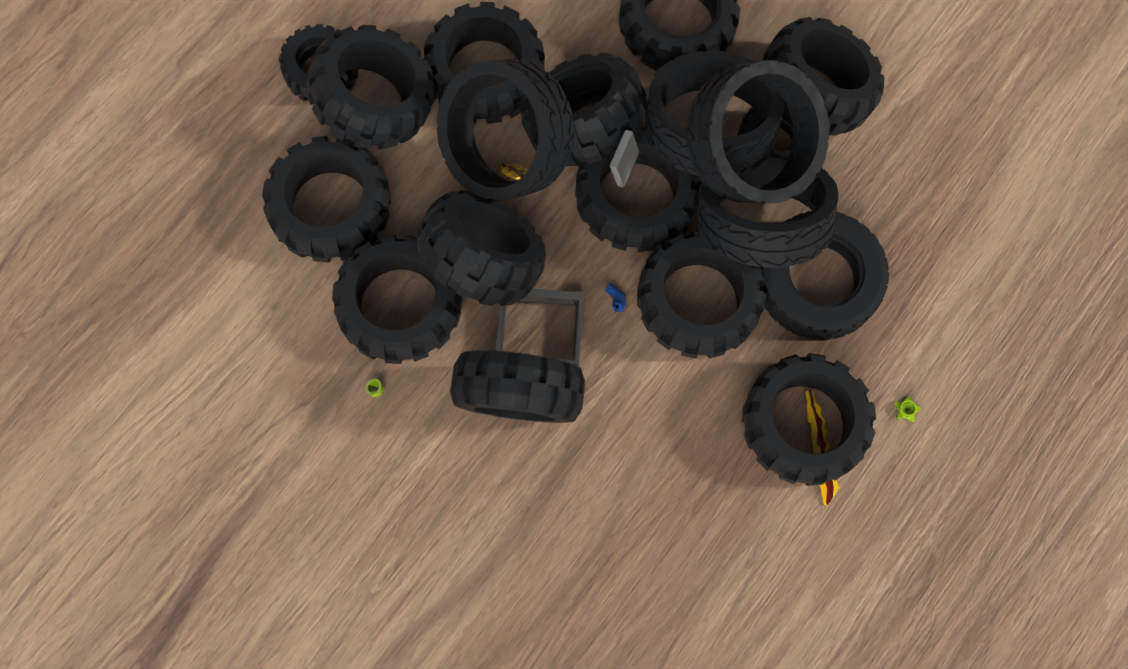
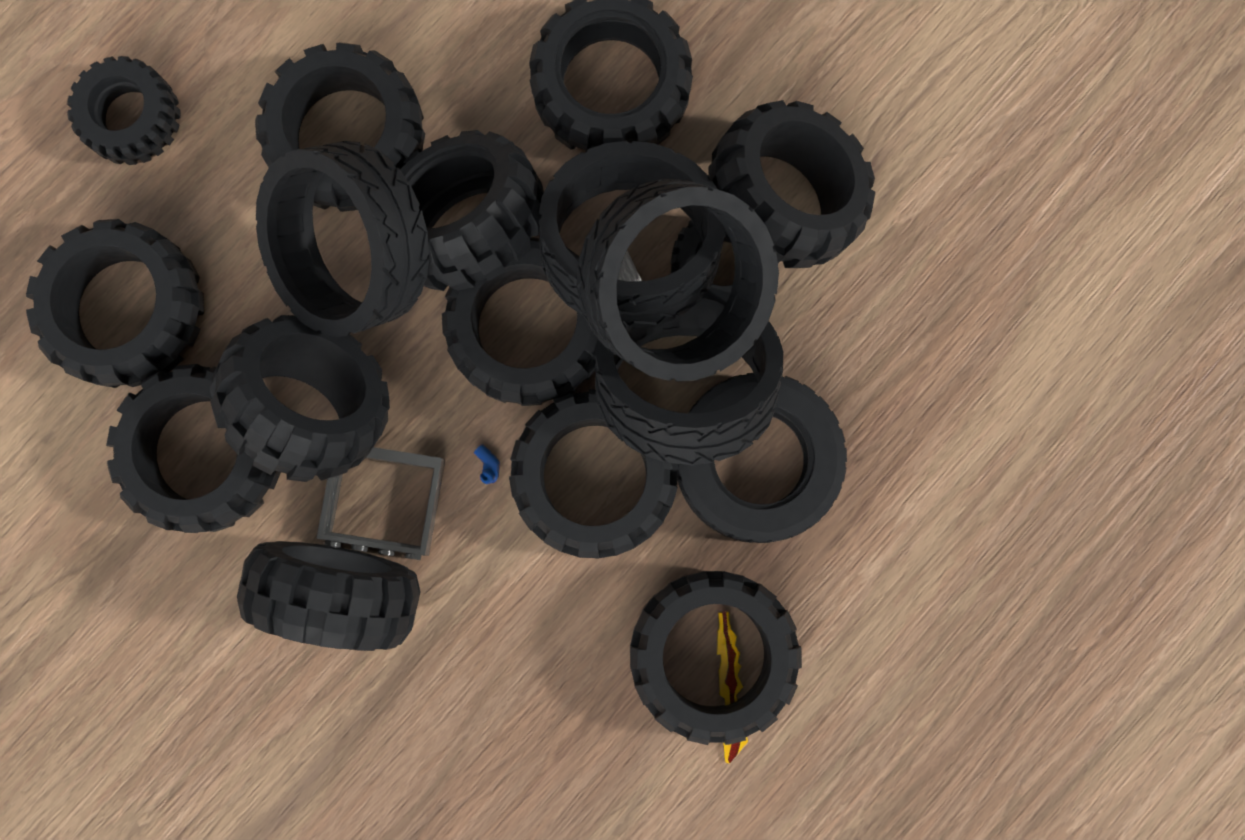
camera: 10 degrees right, 10 degrees up
black tyre [306,25,435,150] -> none
lime hinge [366,379,385,397] -> none
yellow sword [499,164,529,180] -> none
light grey tile [610,130,639,187] -> none
lime plate [894,396,921,422] -> none

